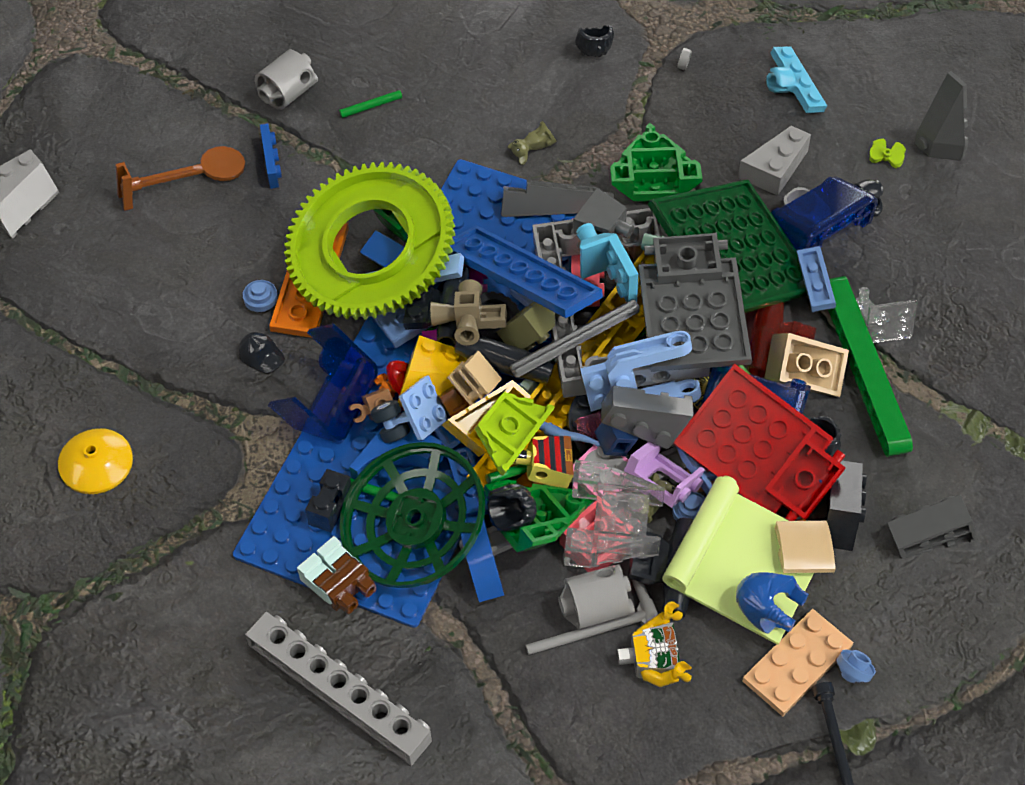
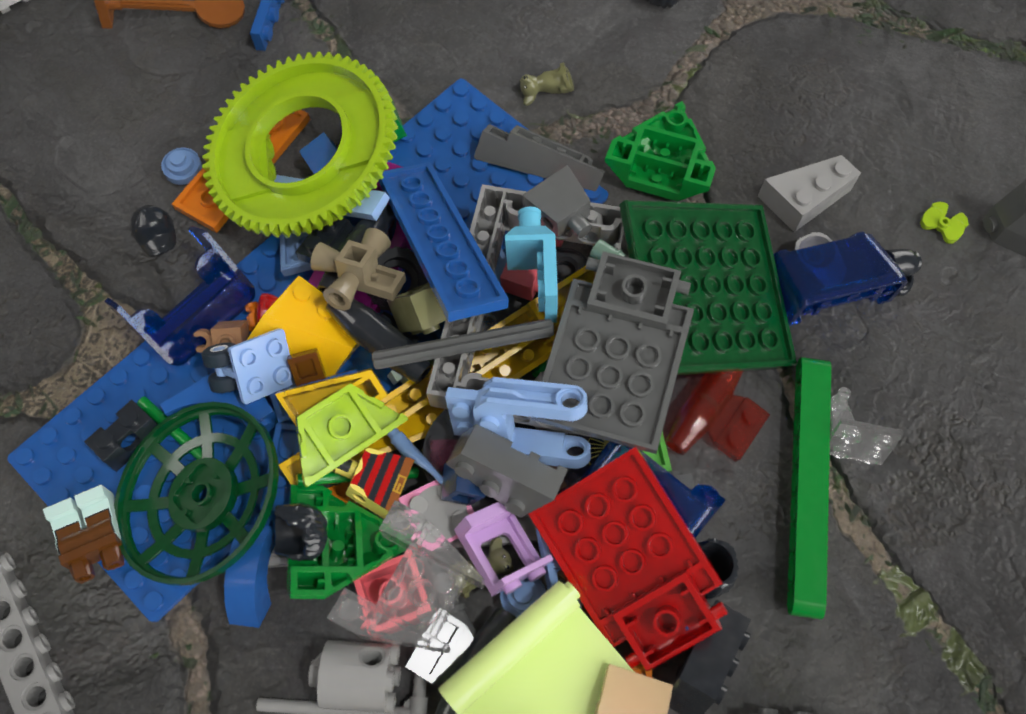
camera: 20 degrees right, 10 degrees up
tan piece [447,351,502,406] -> none
light grey tile [677,48,692,70] -> none
tan slope [764,333,849,397] -> none
medium azure plate [766,47,827,113] -> none
medium blue plate [797,246,836,312] -> none

